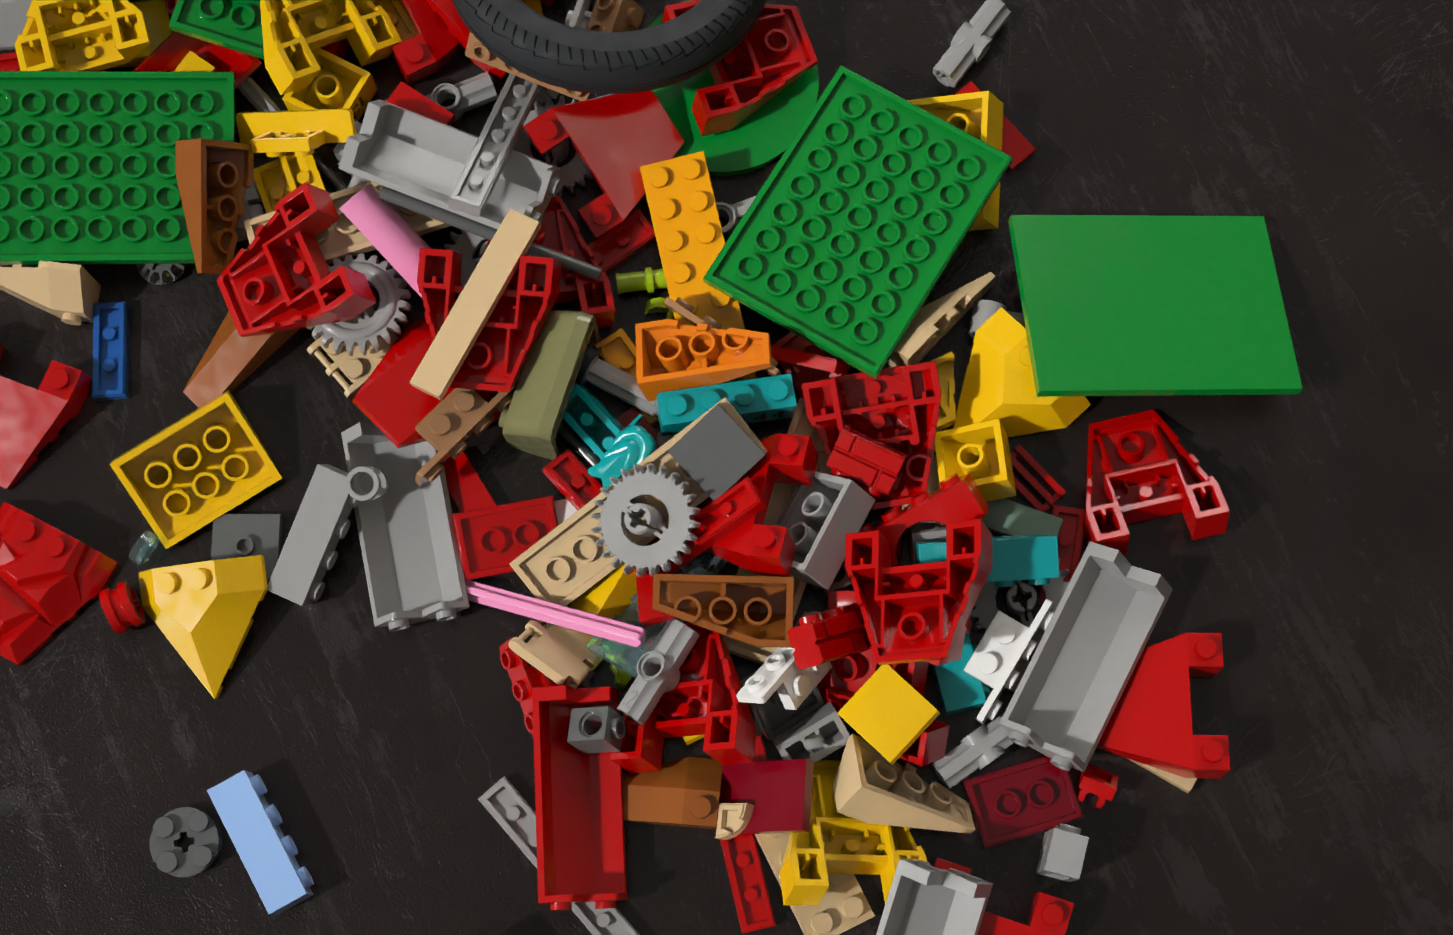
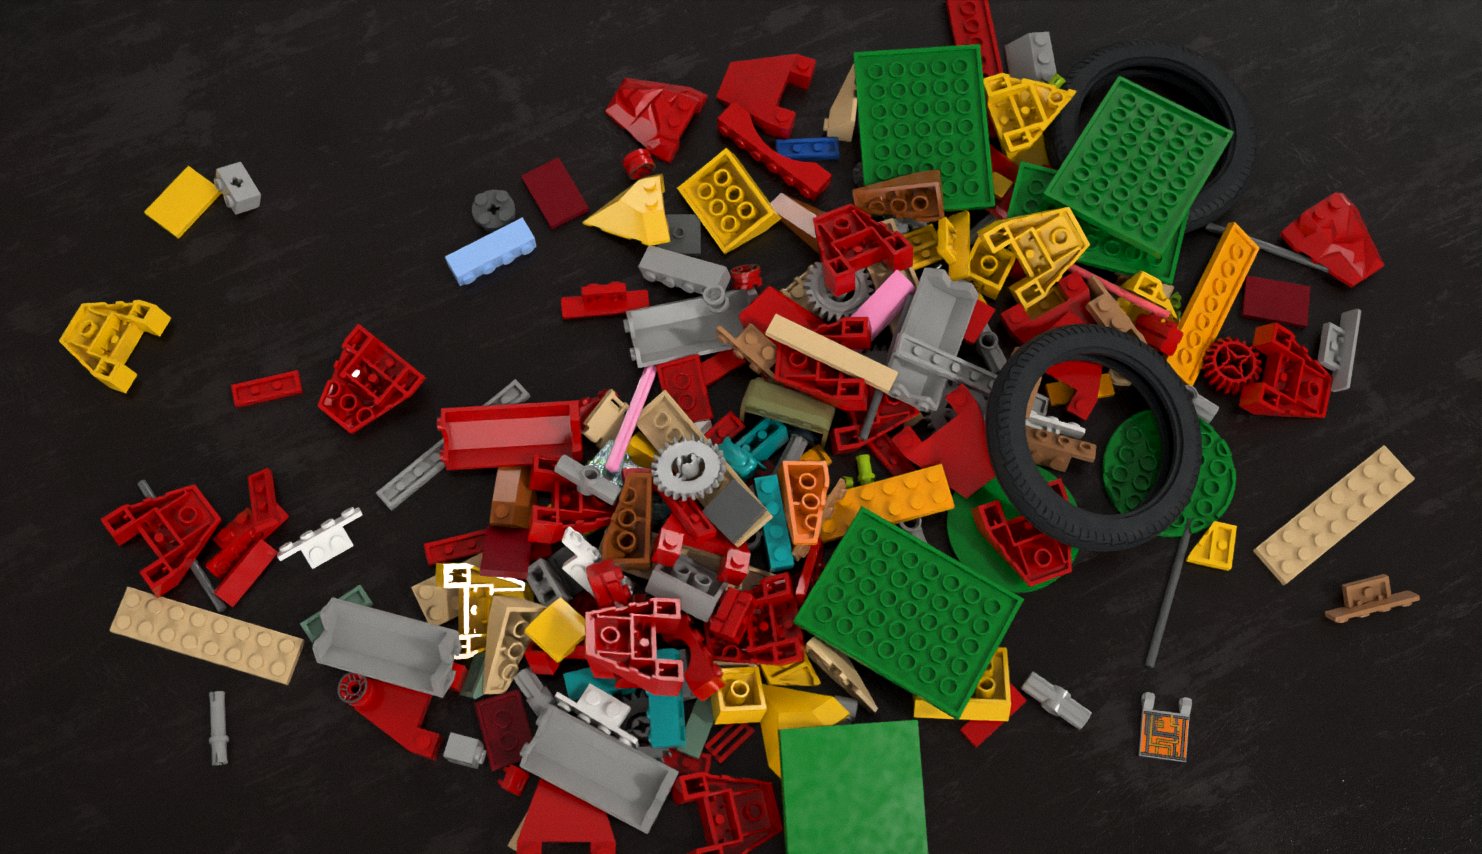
camera: 80 degrees right, 5 degrees down
clear light blue tile [129,530,159,565] -> none
dark grey brick [567,706,626,754] -> none
tan tile [716,803,754,840] -> none
none -> sand green slope [459,652,485,699]
none -> dark red tile [521,157,589,230]
none -> red bracket [561,282,649,319]
none -> red arch [717,101,832,202]
none -> red wheel [730,264,762,290]

